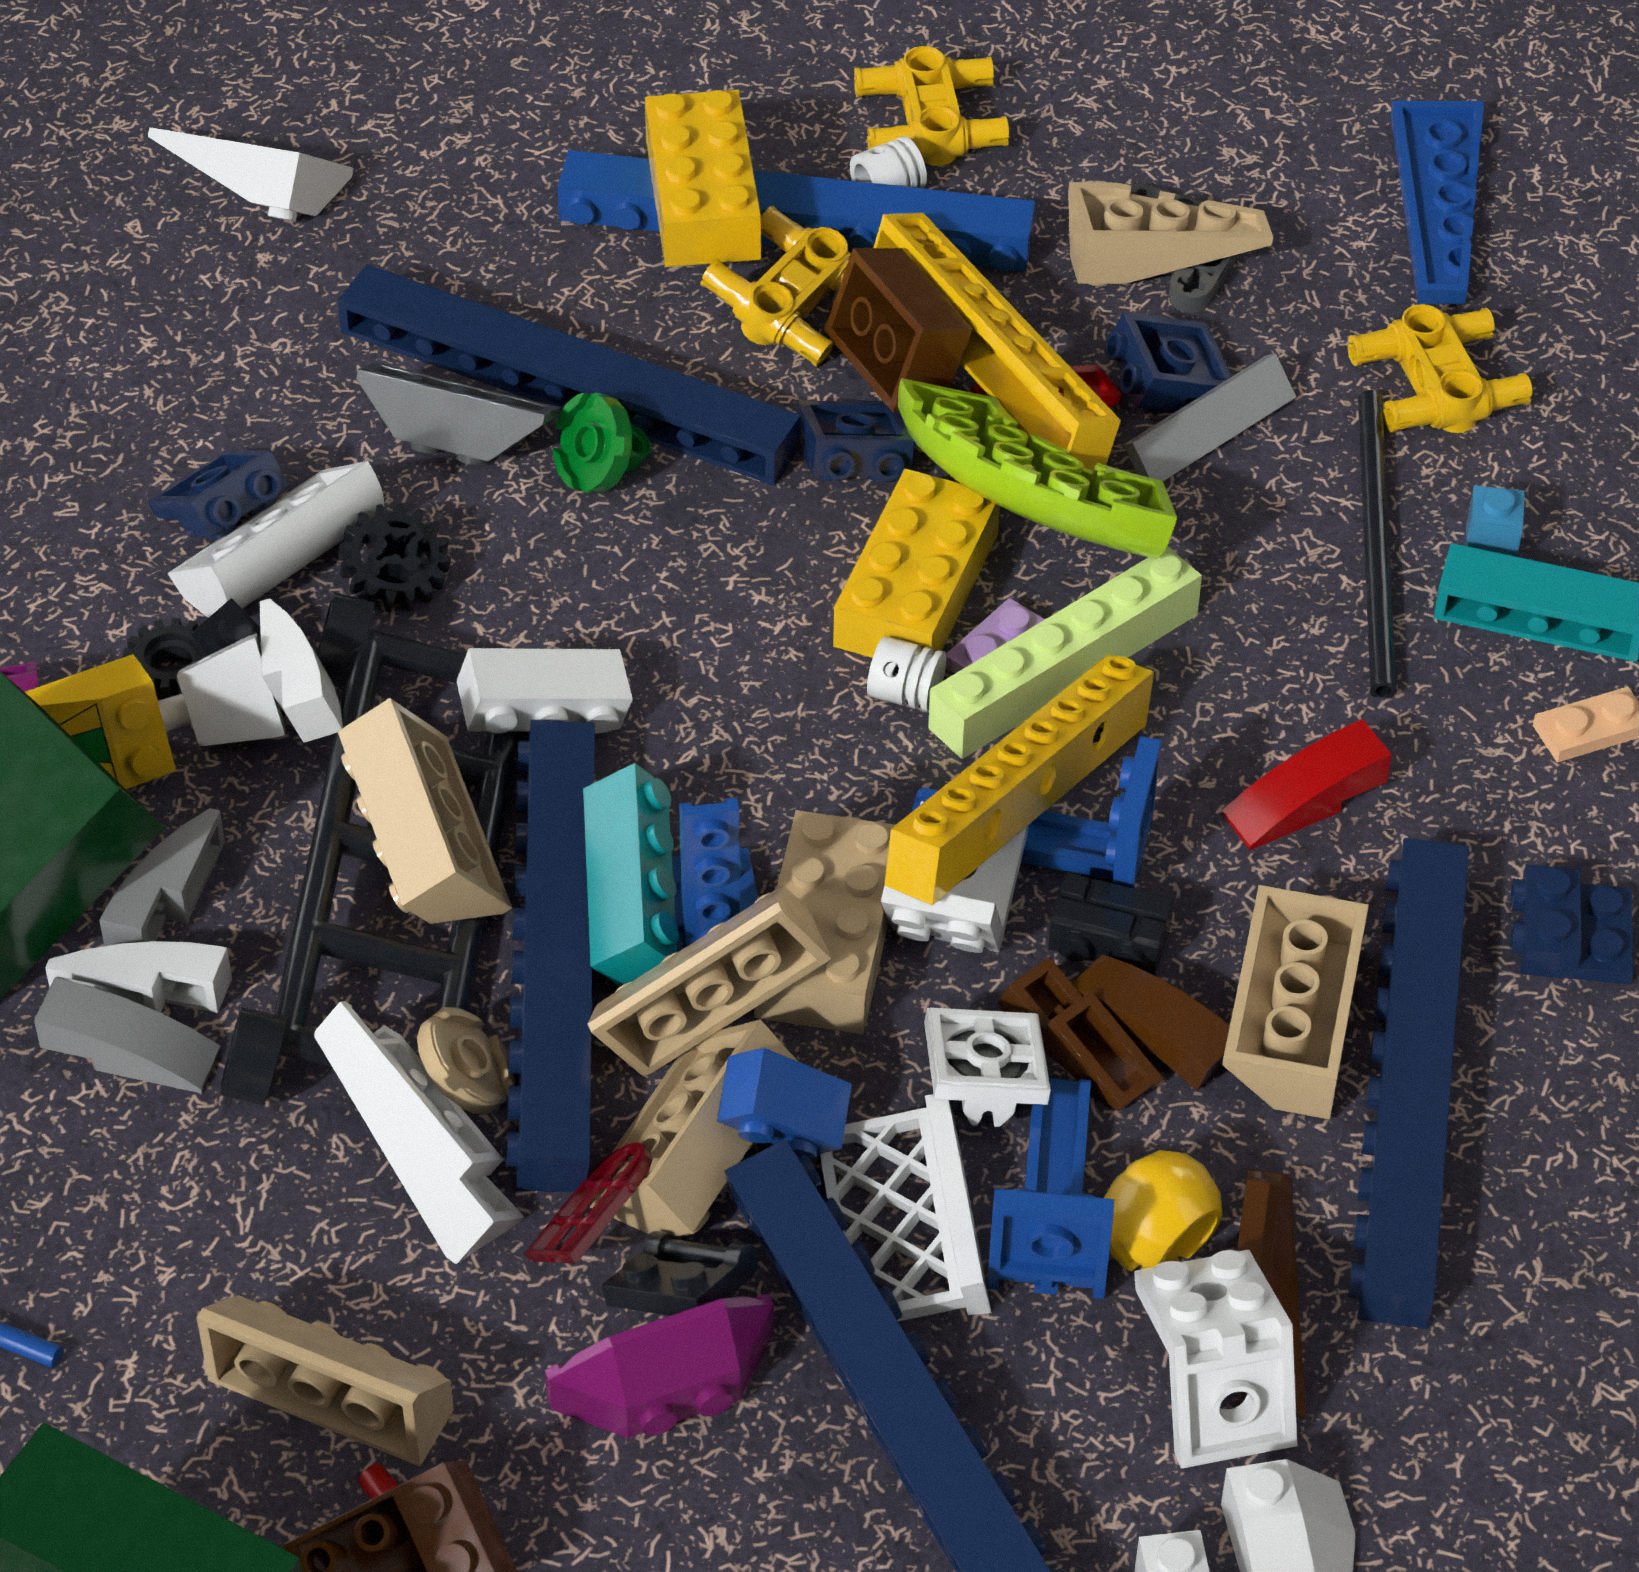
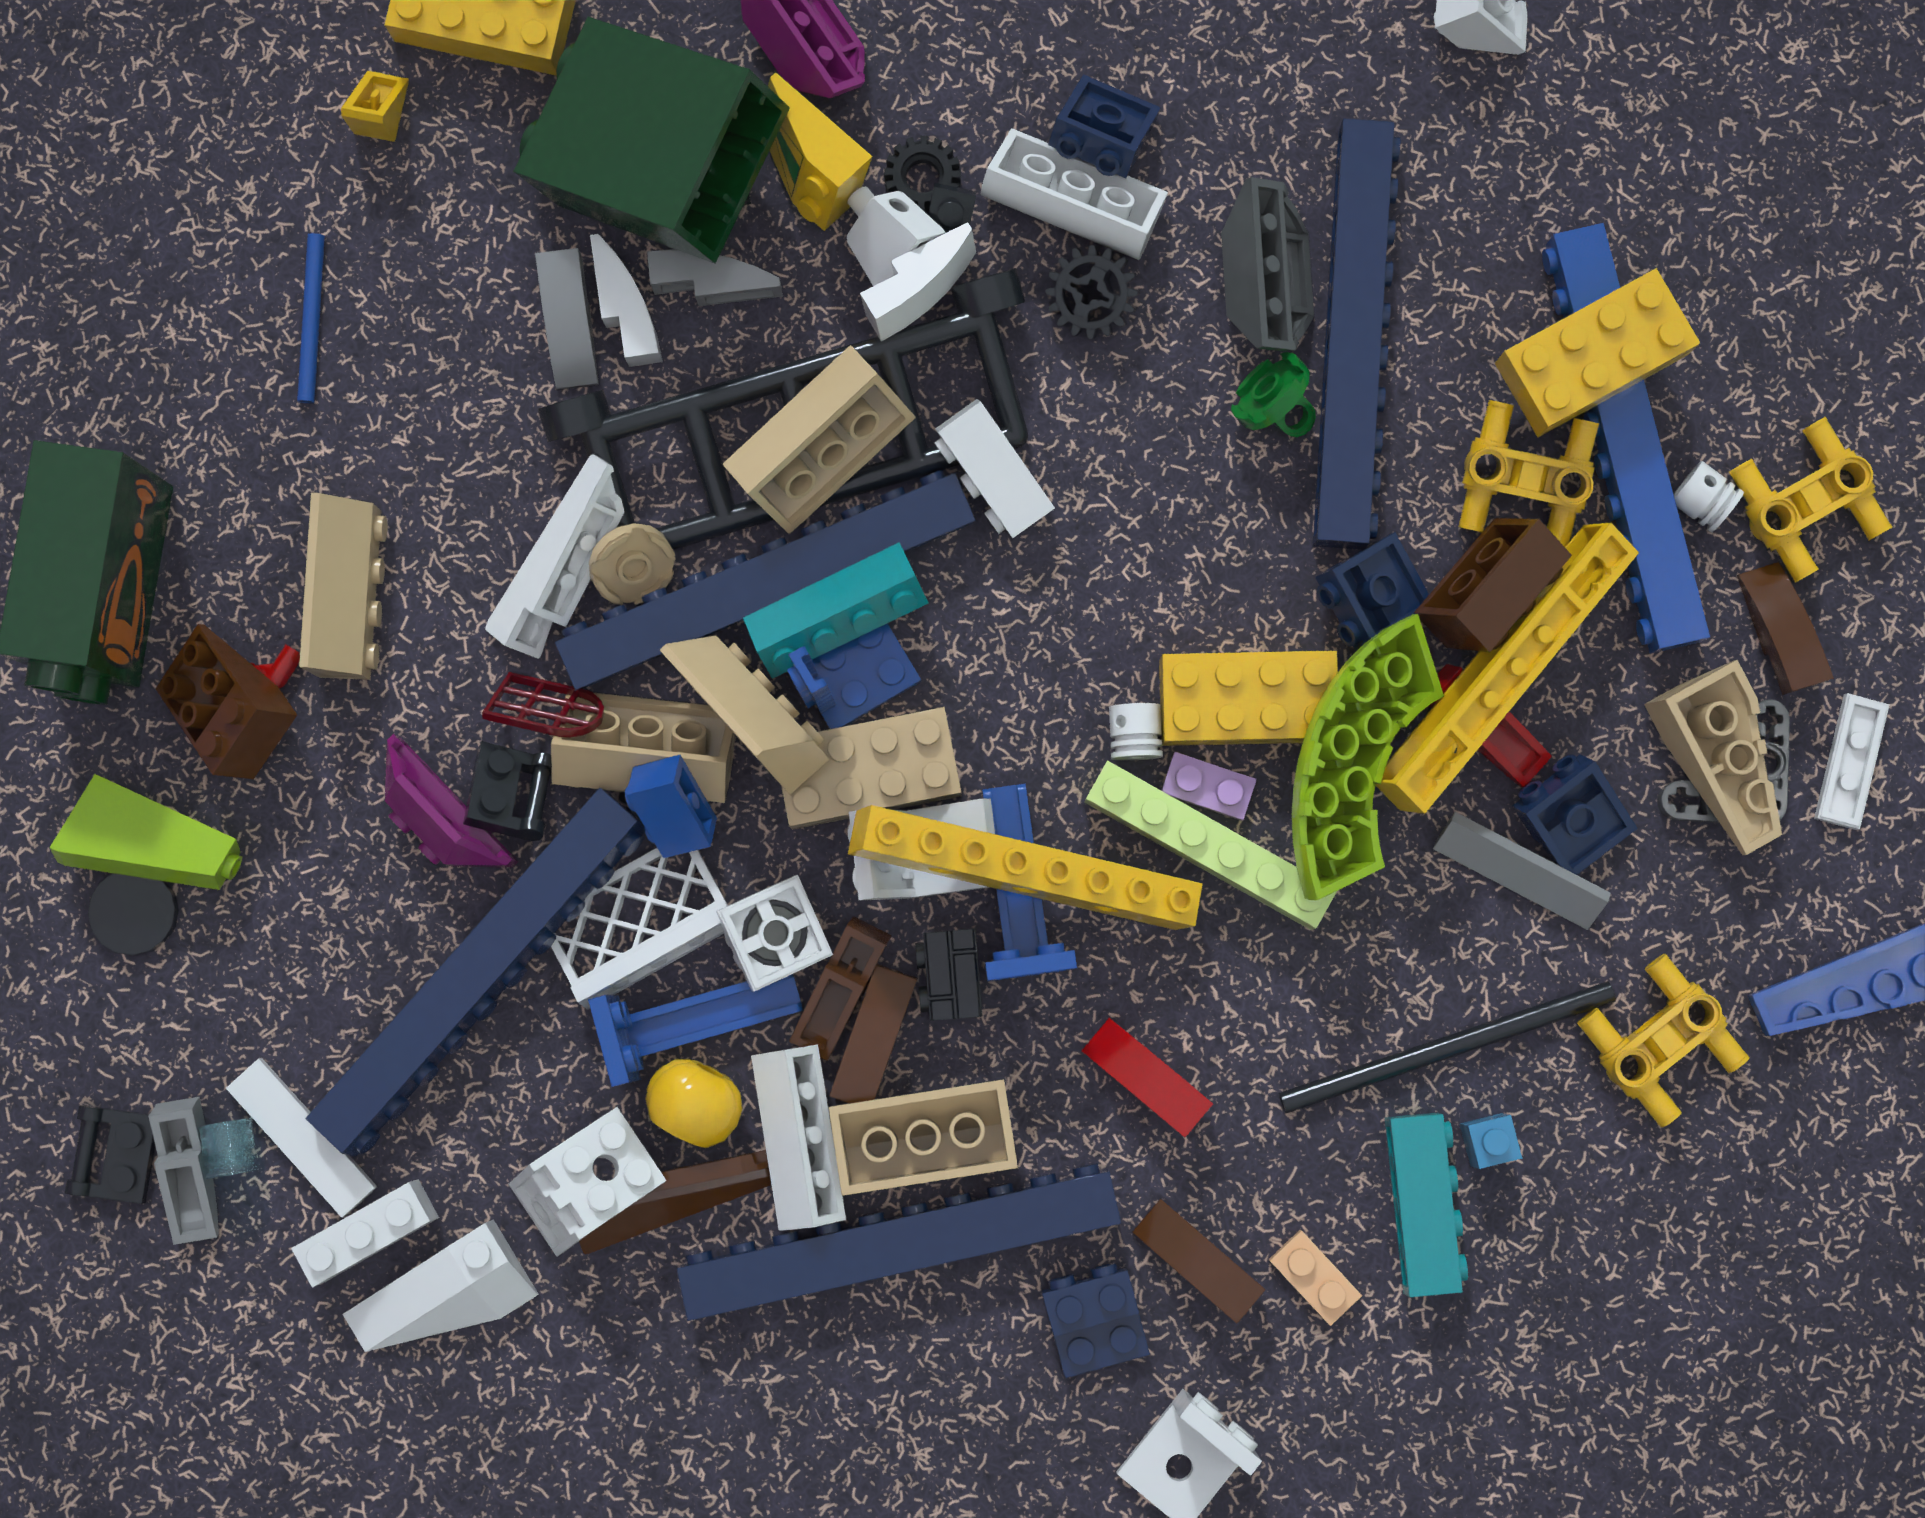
camera: 70 degrees right, 35 degrees up
none -> white brick [751,1044,846,1231]
none -> reddish brown slope [1132,1198,1266,1324]
none -> reddish brown slope [1737,562,1834,695]
none -> white tile [1814,693,1890,830]

